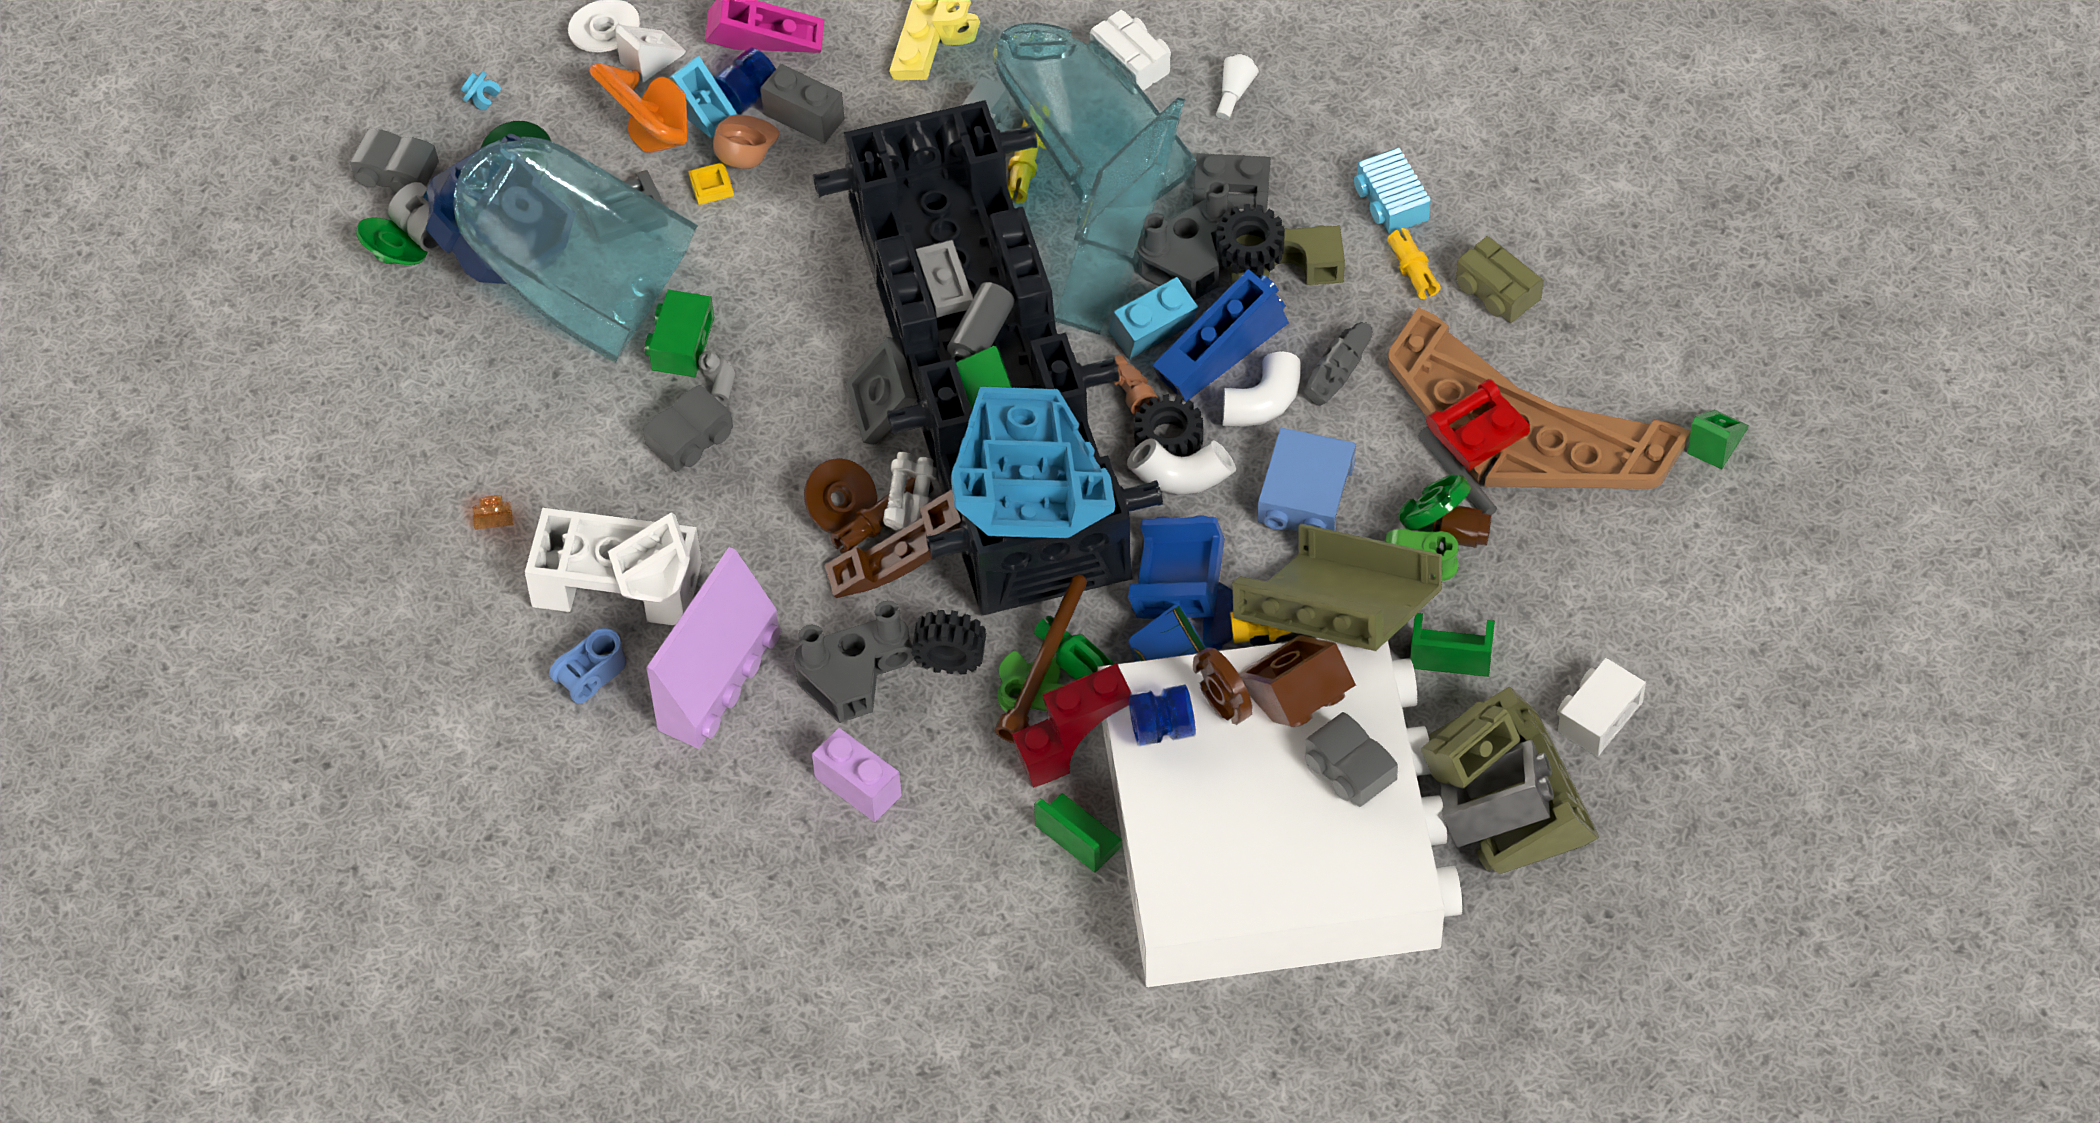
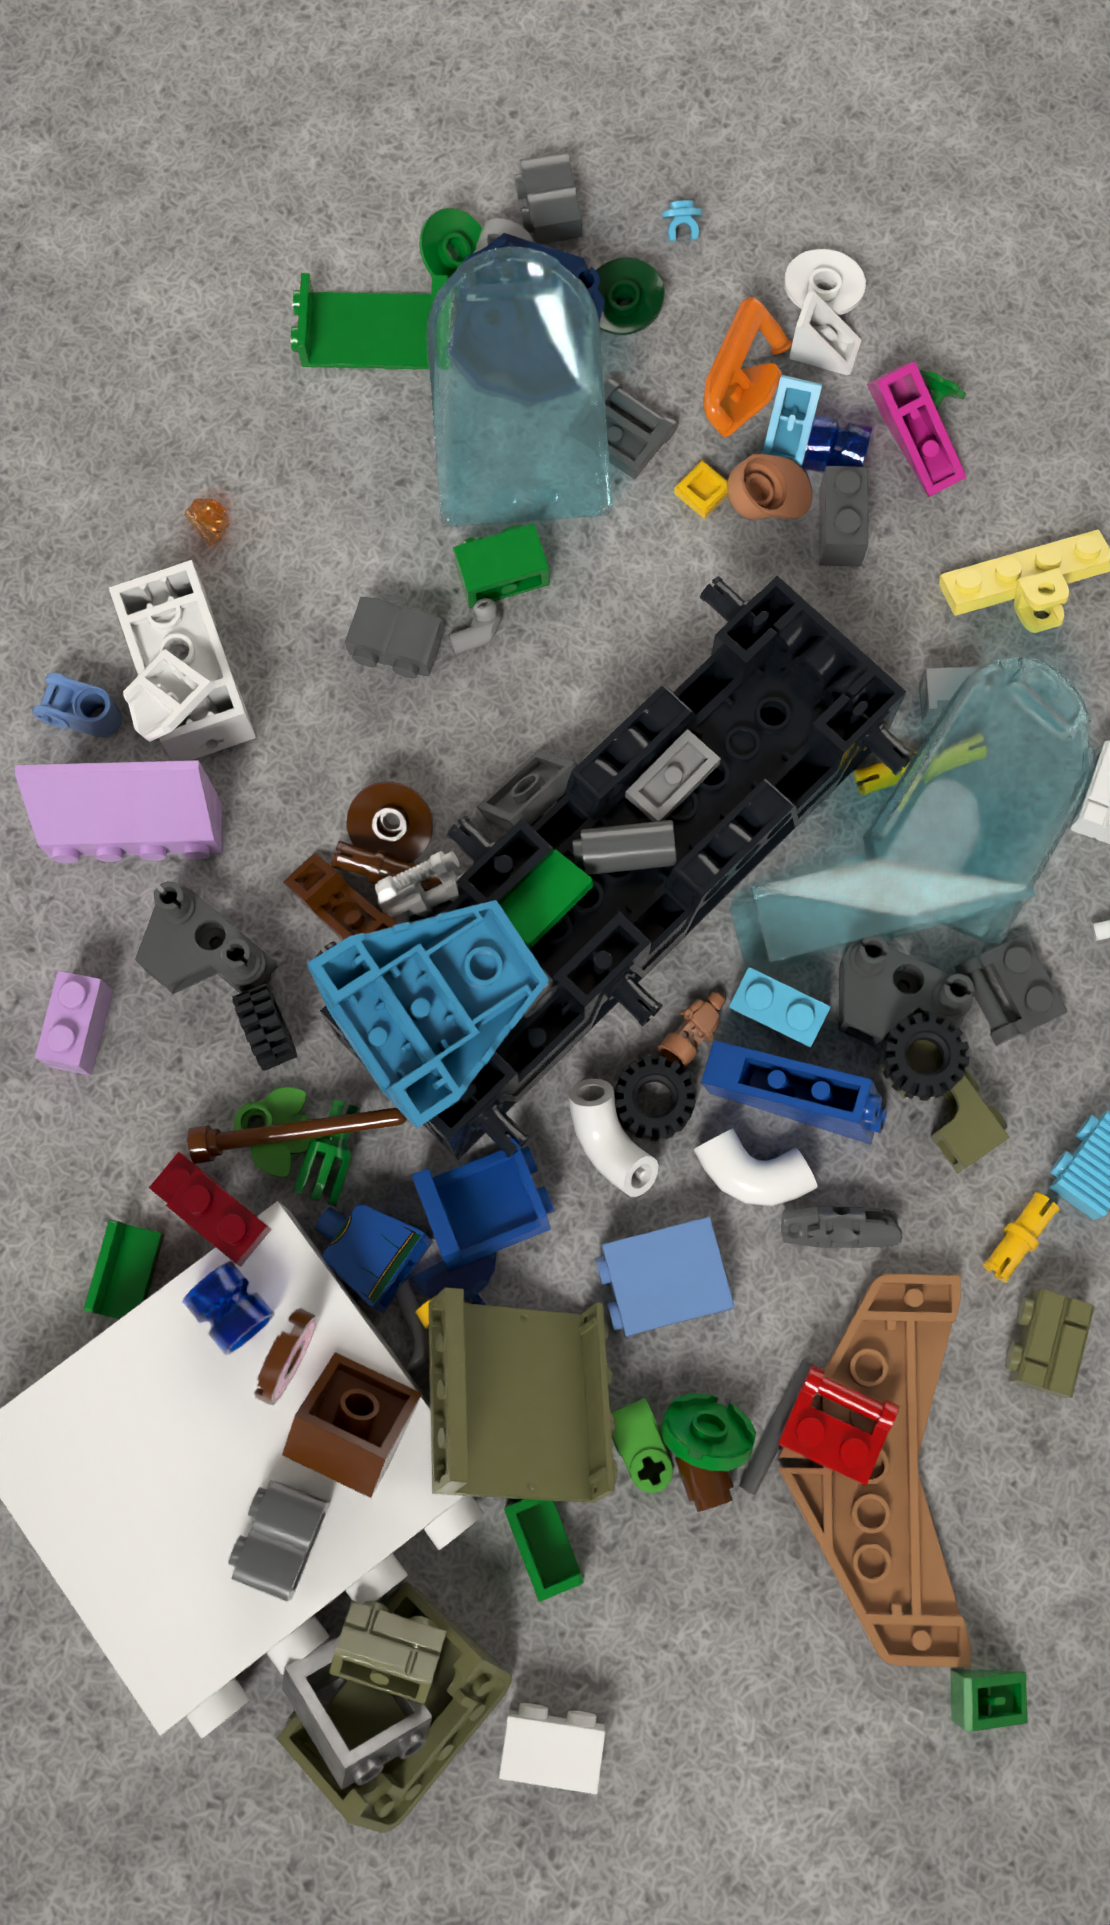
camera: 60 degrees right, 20 degrees up
none -> green panel [291,273,451,370]

